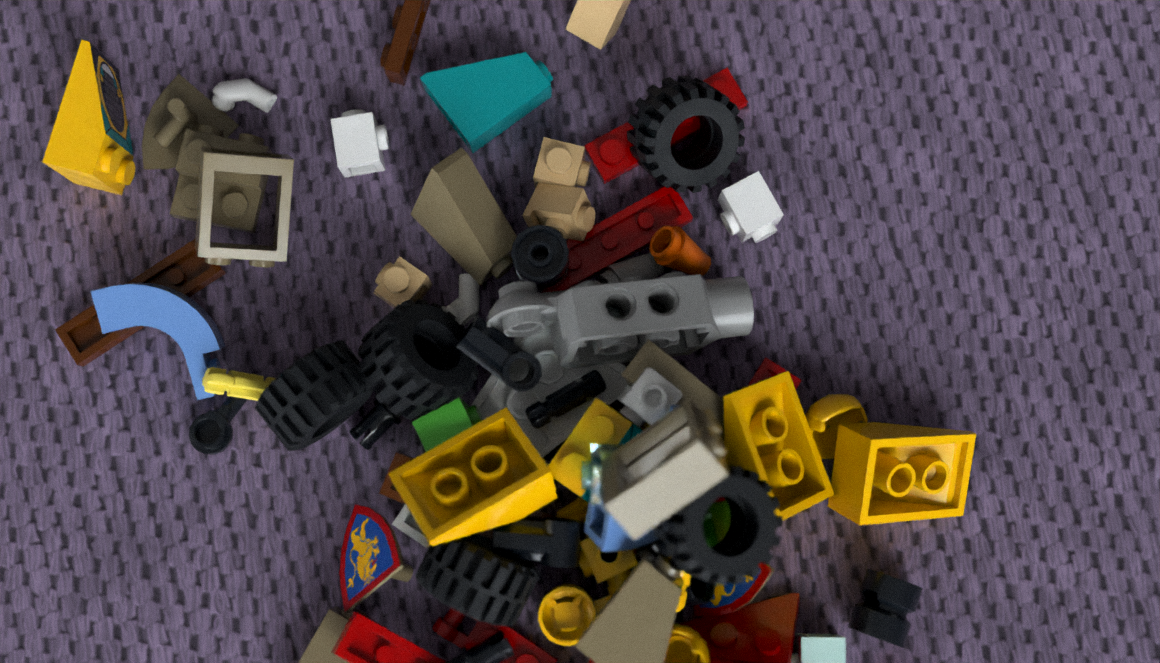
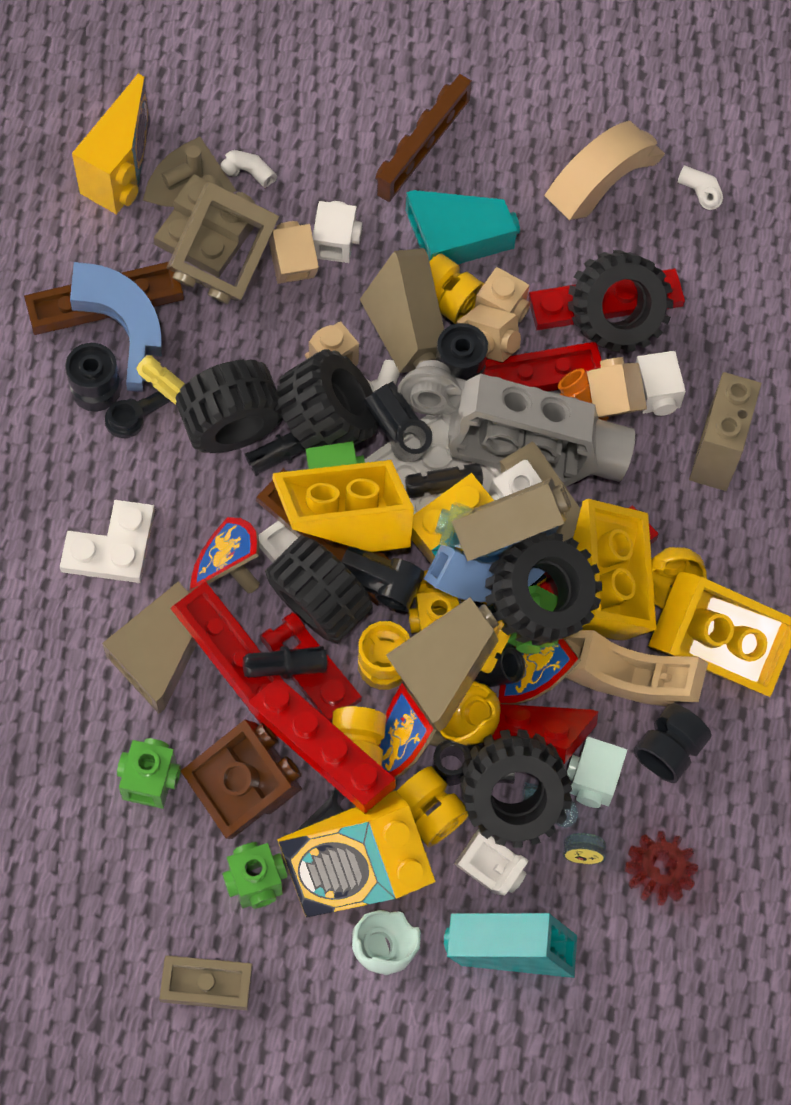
camera: 15 degrees right, 15 degrees down
none -> white plate [60,500,155,583]
none -> black wheel [65,342,121,412]
none -> tan brick [269,221,319,284]
none -> yellow wheel [429,254,484,324]
none -> tan arch [565,630,708,706]
none -> tan brick [587,357,647,418]
none -> dark tan window [689,372,762,491]

